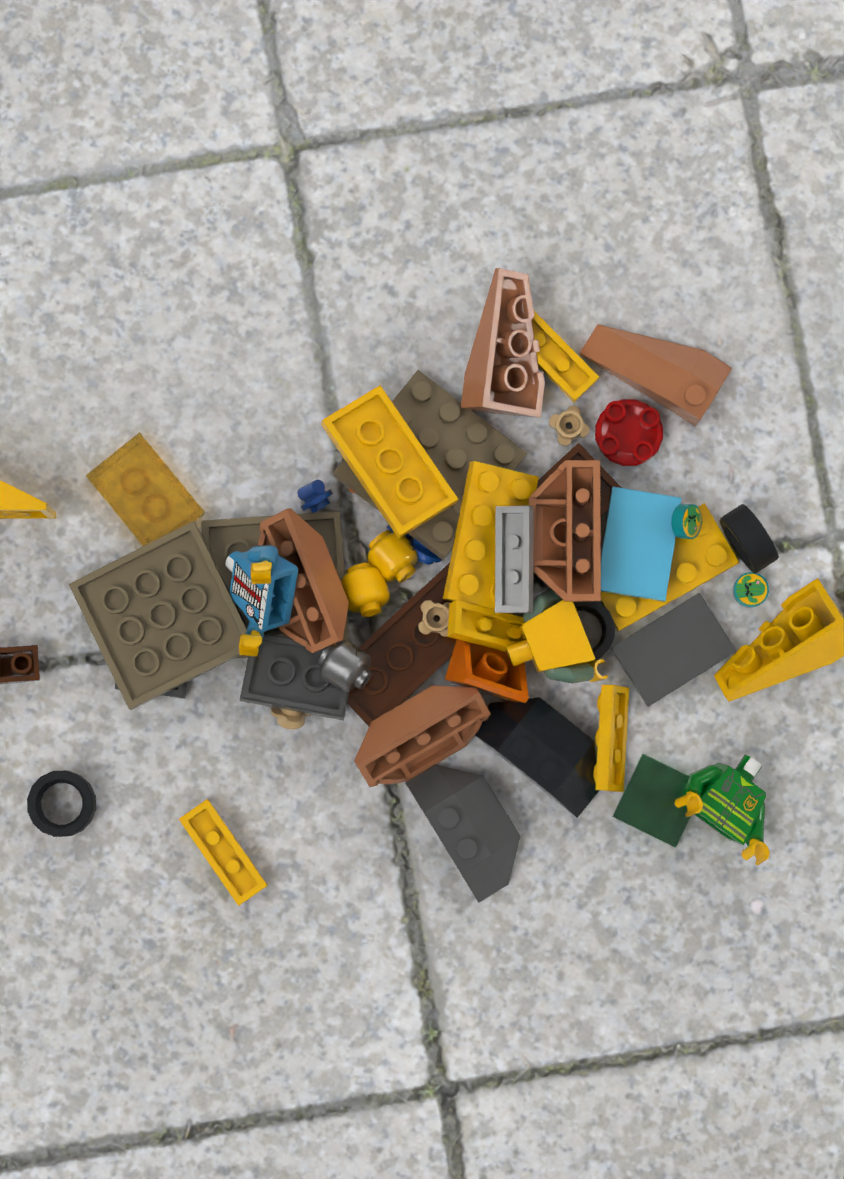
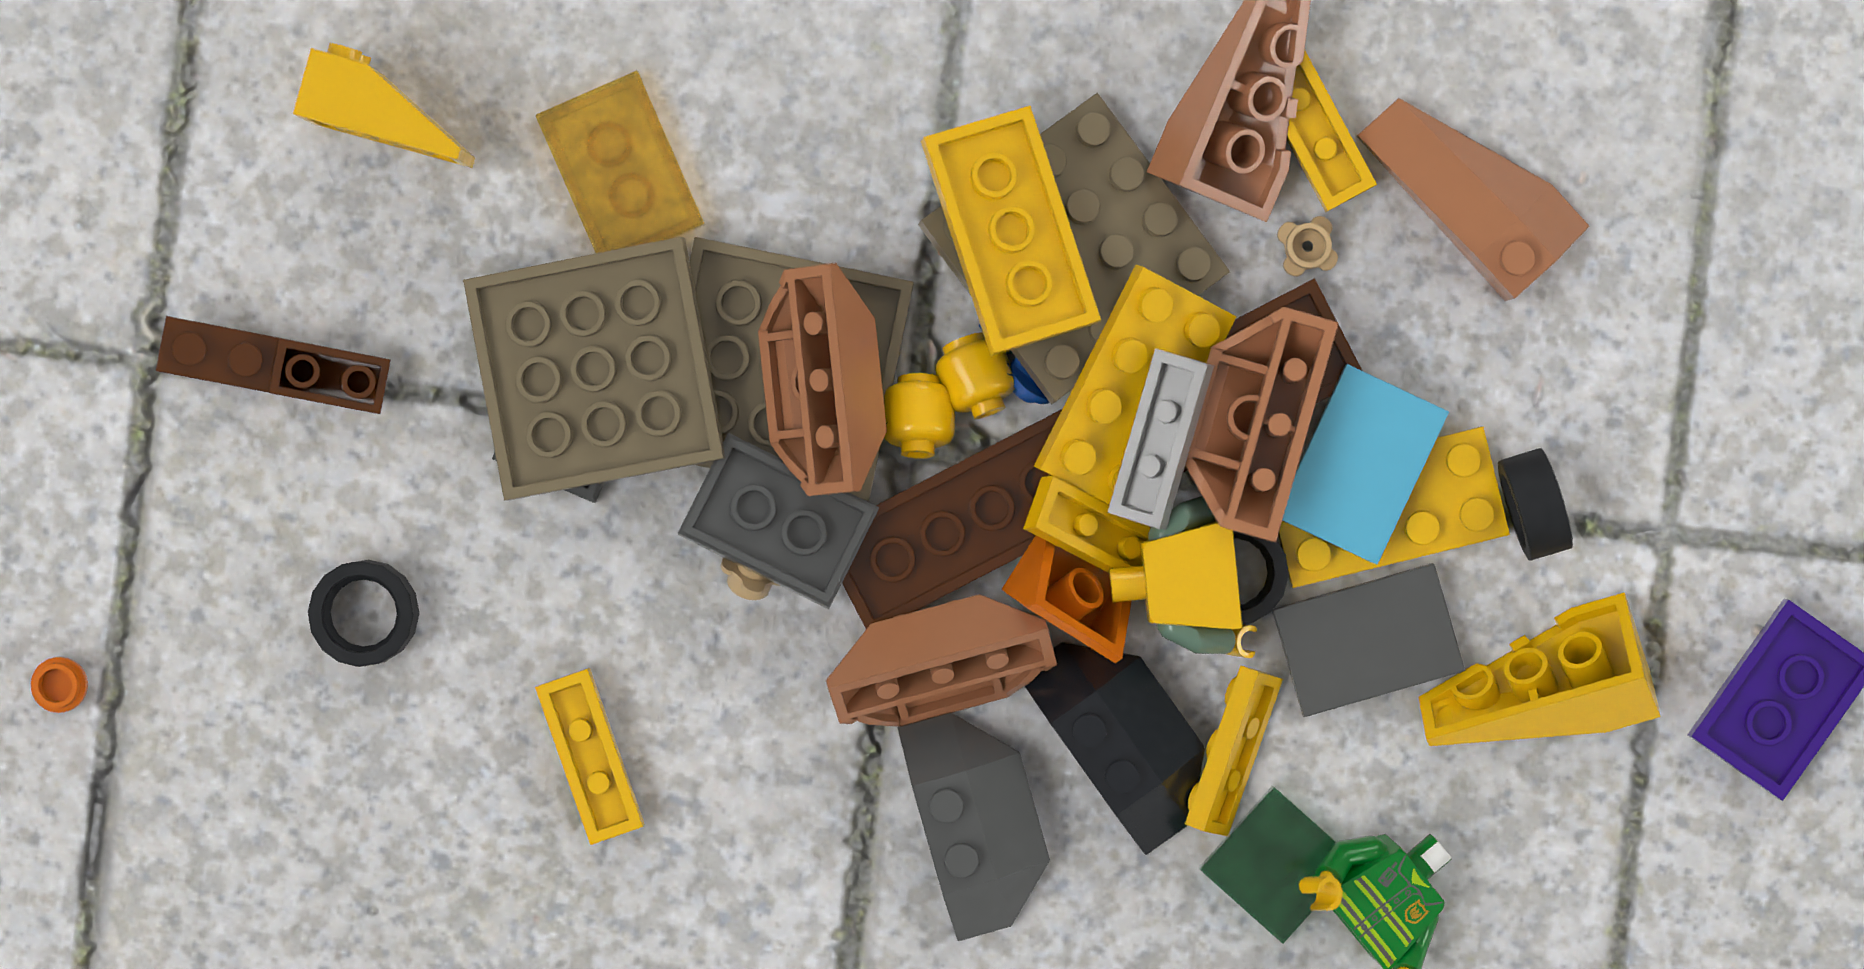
camera: 25 degrees right, 5 degrees up
torso [225,545,298,657] -> none
blue plate [297,480,333,513] -> none
flat silver head [318,640,372,693] -> none
tan plate [418,600,450,637] -> none
red dish [595,399,663,466] -> none
tile [671,504,702,539] -> none
tile [733,572,769,608] -> none

